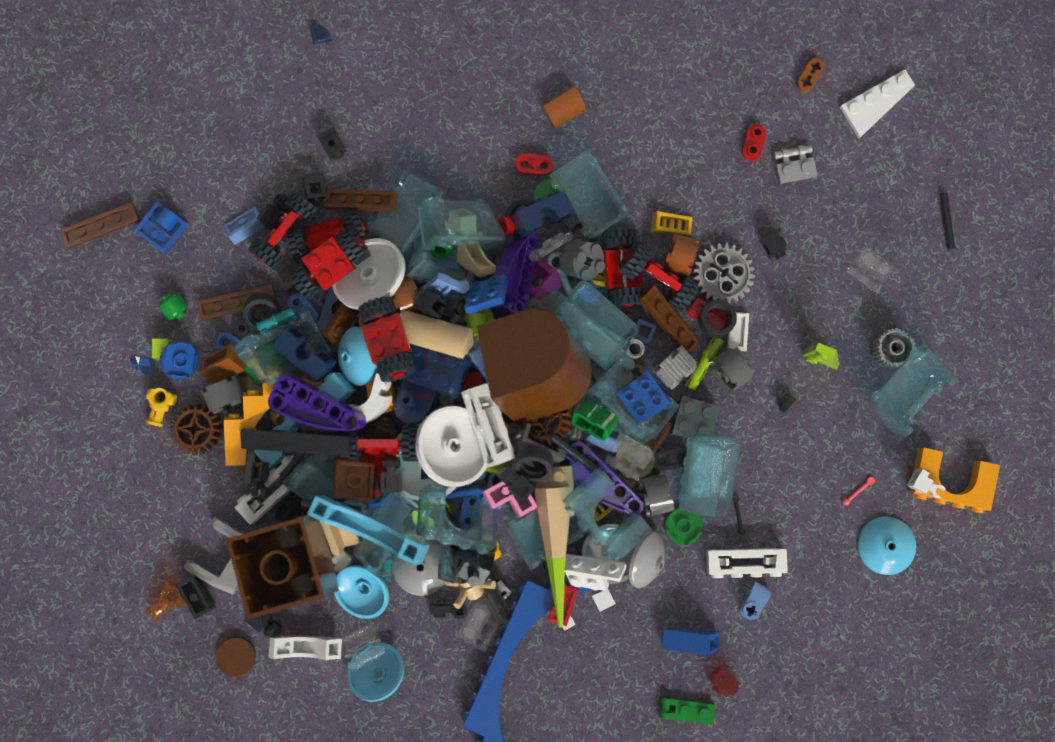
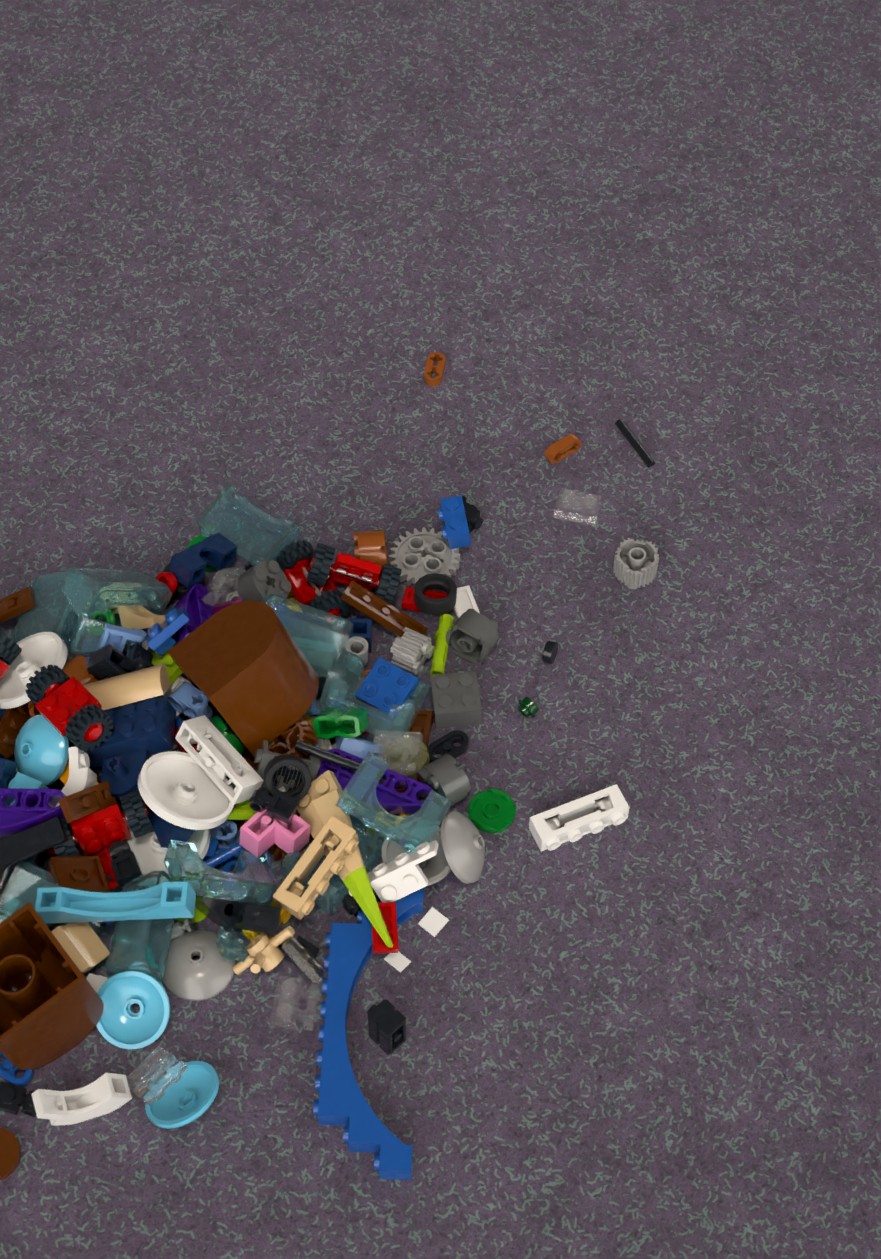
camera: 20 degrees left, 30 degrees down
black plate [429,604,467,619] -> none
red plate [515,154,553,176] -> none
dark orange brick [543,86,586,130] -> none
yellow slope [651,211,692,236] -> none
green plate [658,697,715,725] -> none
blue slope [660,628,720,655] -> none
clear light blue windscreen [678,434,741,521] -> none
clear red brick [707,664,741,697] -> none
black hinge [732,495,745,535] -> none
medium blue piece [740,581,772,620] -> none
red plate [742,124,766,162] -> none
light grey plate [773,145,818,184] -> none
lime wing [802,343,840,370] -> none
white wing [840,69,915,139] -> none
coral hinge [842,477,875,505] -> none
medium azure dish [858,516,916,575] -> none
clear light blue windscreen [870,347,959,437] -> none
white piece [907,469,945,498] -> none
light orange arch [909,448,1000,514] -> none
none -> reddish brown plate [58,780,118,823]
none -> tan brick [272,816,359,920]
none -> black brick [367,999,406,1055]
none -> blue brick [437,495,471,549]
none -> dark green plate [518,697,539,718]
none -> dark orange beam [544,434,582,464]

